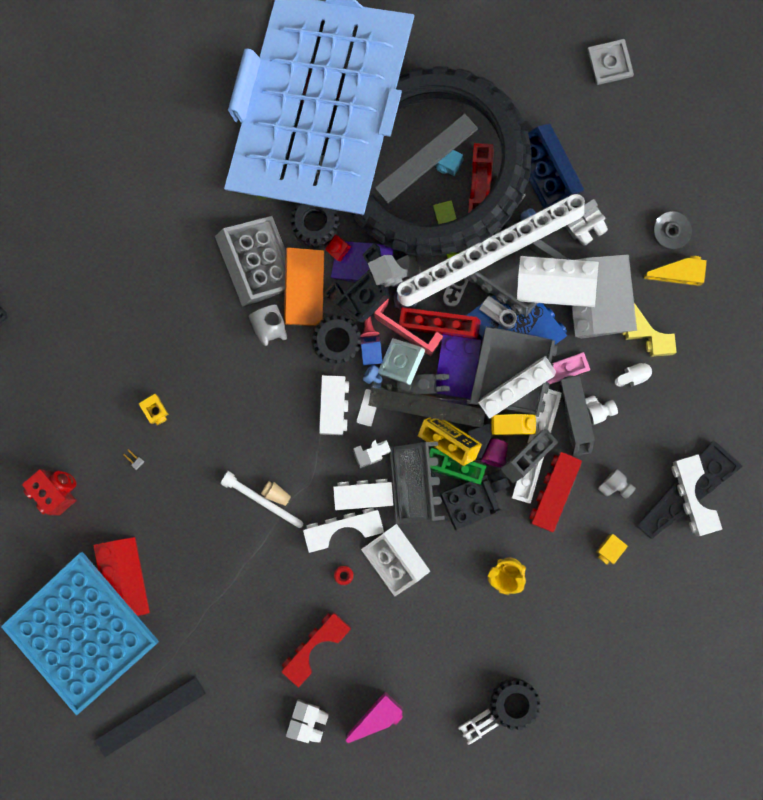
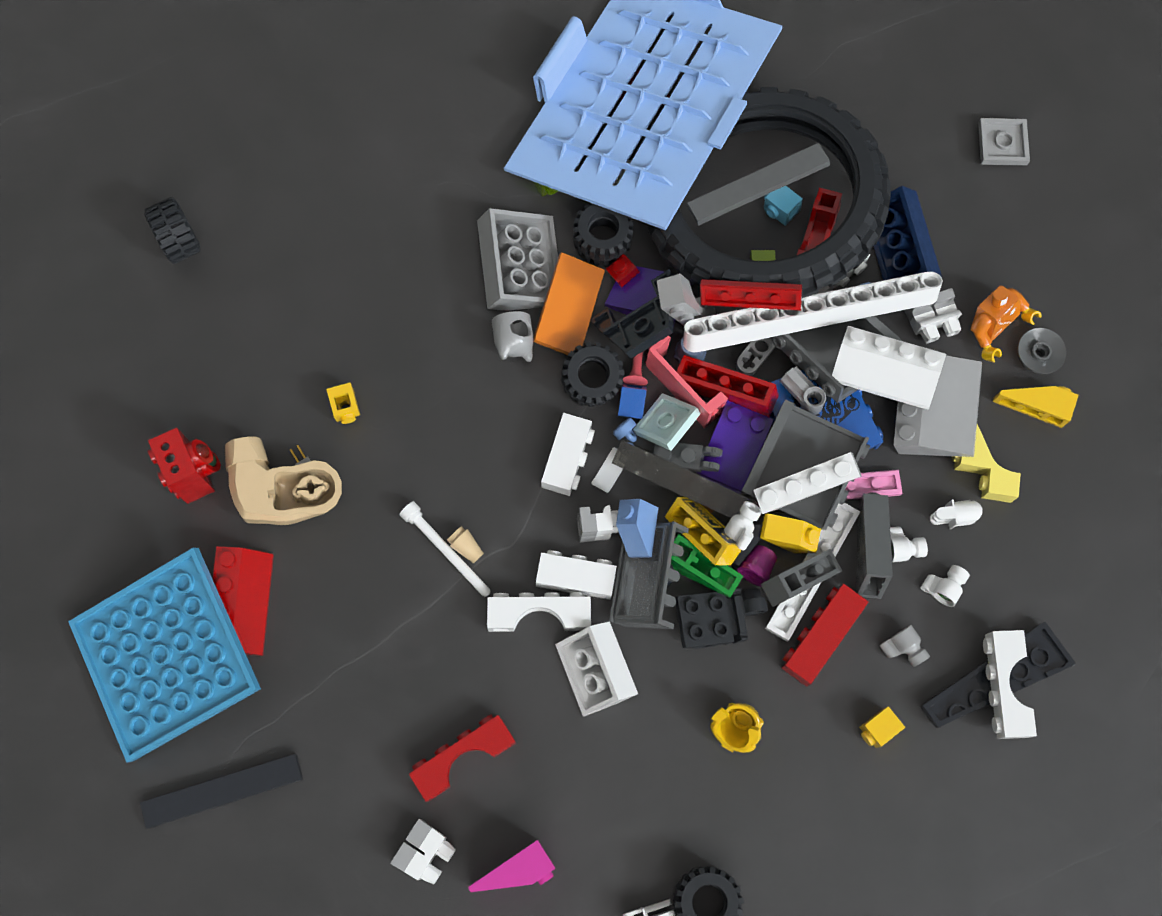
camera: 15 degrees right, 10 degrees down
red plate [334,566,353,585] -> none
none -> tan piece [225,437,342,525]
none -> medium blue slope [616,499,659,558]
none -> red tile [700,279,802,310]
none -> white piece [724,501,762,550]
none -> white piece [920,565,970,607]
none -> orange torso [971,286,1041,362]

